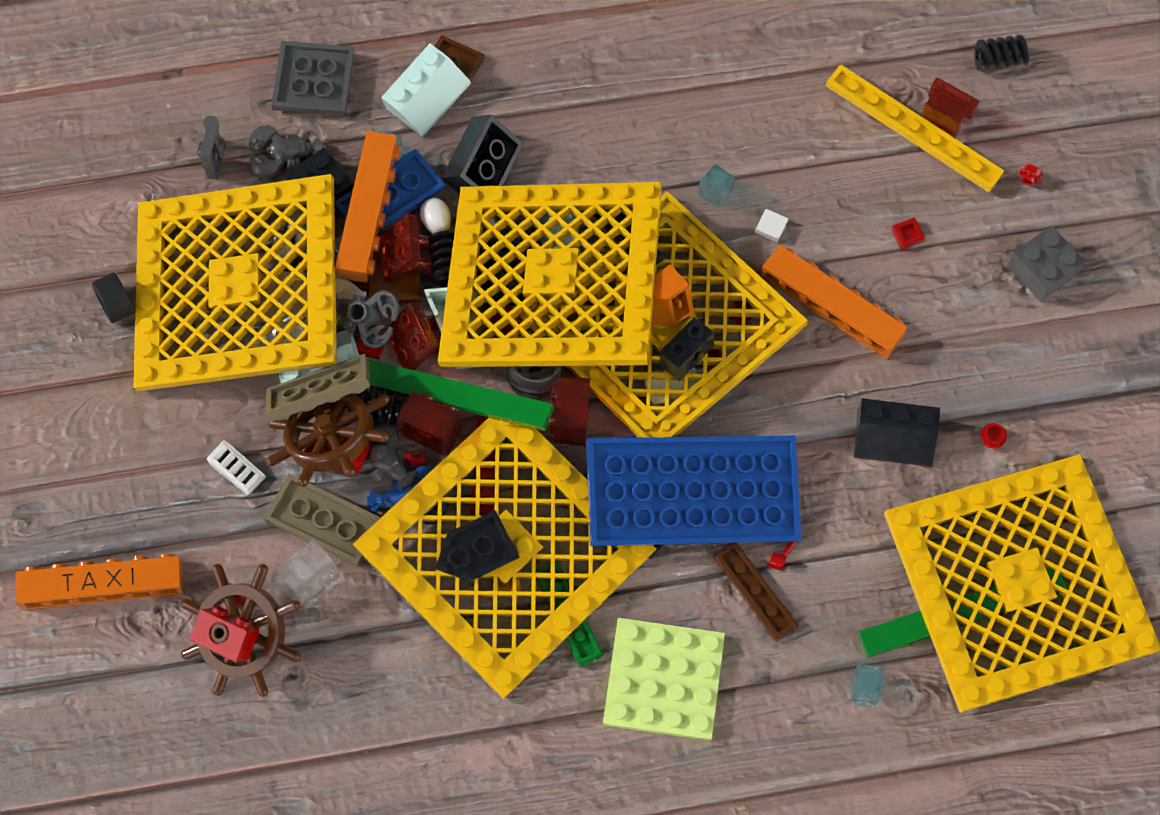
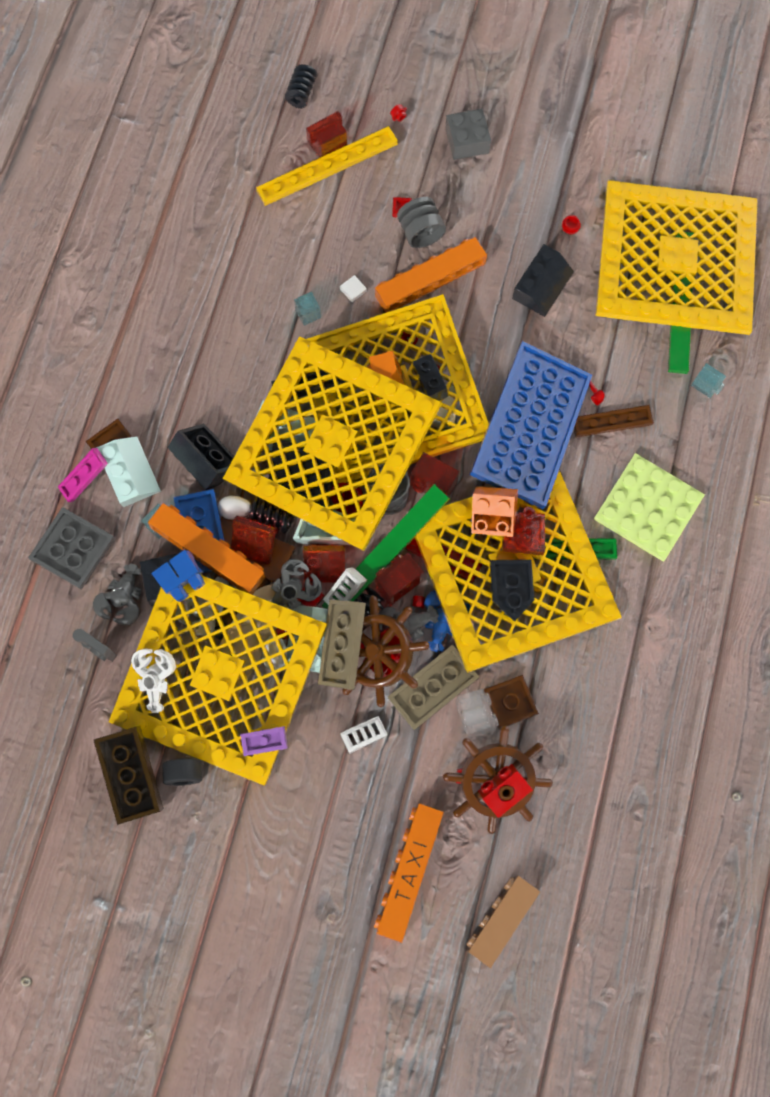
camera: 65 degrees left, 5 degrees up
none -> dark pink tile [58,448,108,502]
none -> dark brown brick [93,725,164,825]
none -> white animal [131,648,176,713]
none -> blue hips [152,550,205,602]
none -> medium lavender plate [240,726,288,756]
none -> white slope [323,567,367,605]
none -> dark grey wheel [397,197,446,248]
none -> medium nougat brick [466,876,540,968]
none -> orange slope [471,486,518,537]
none -> reddish brown tile [483,675,539,730]
none -> clear red plate [502,507,545,556]

